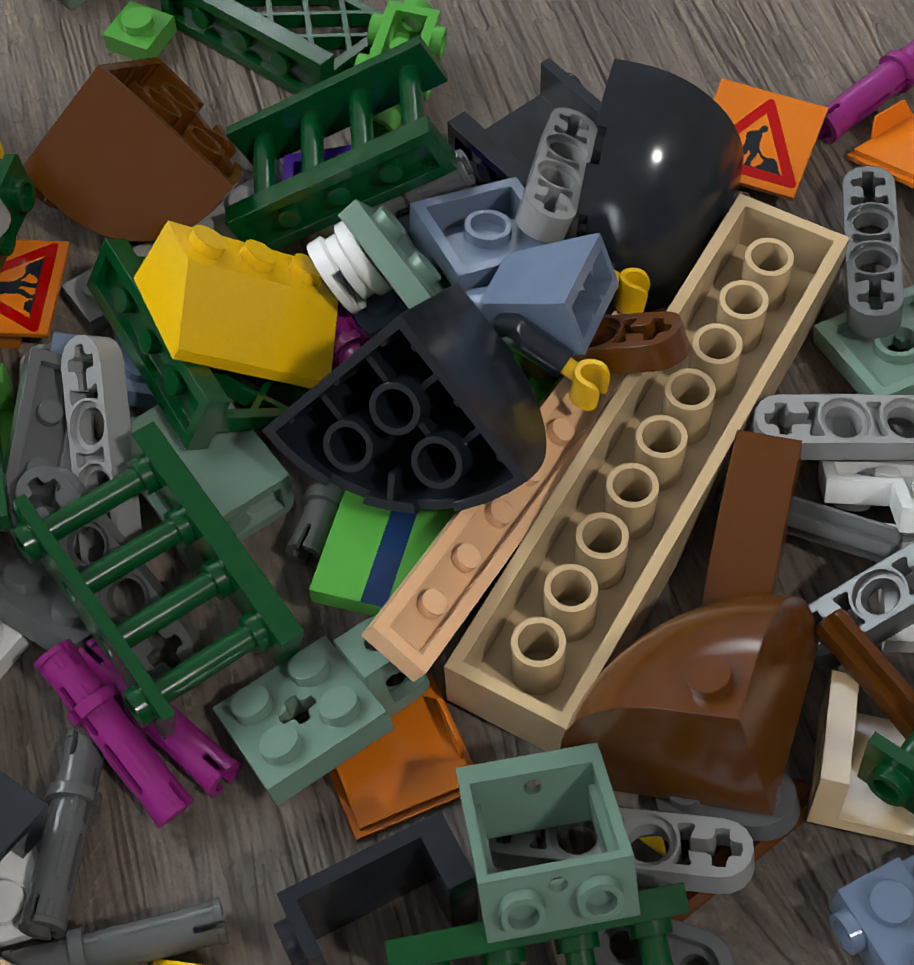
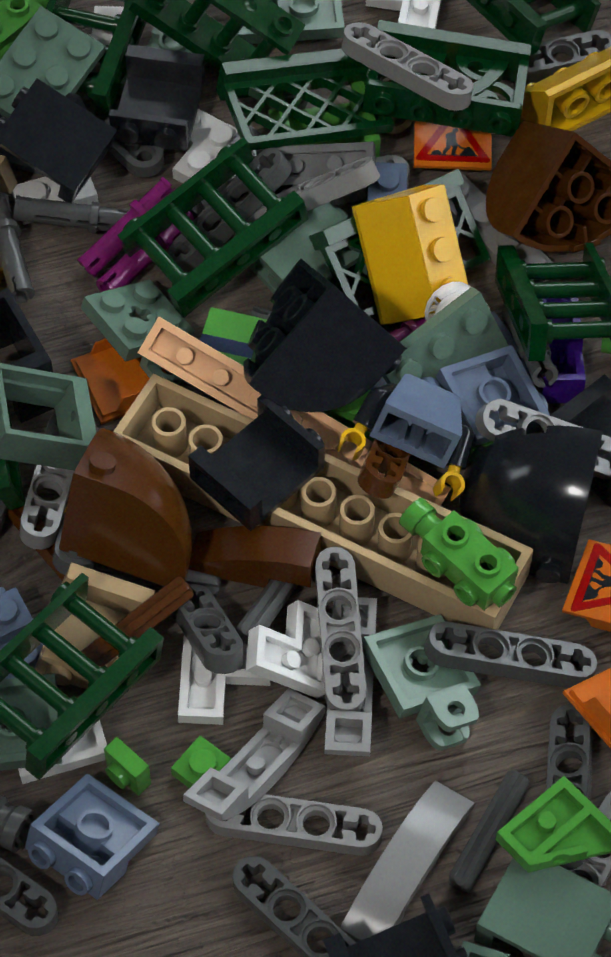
camera: 85 degrees right, 0 degrees up
none -> black panel [188,395,325,531]
none -> bright green brick [399,498,519,611]

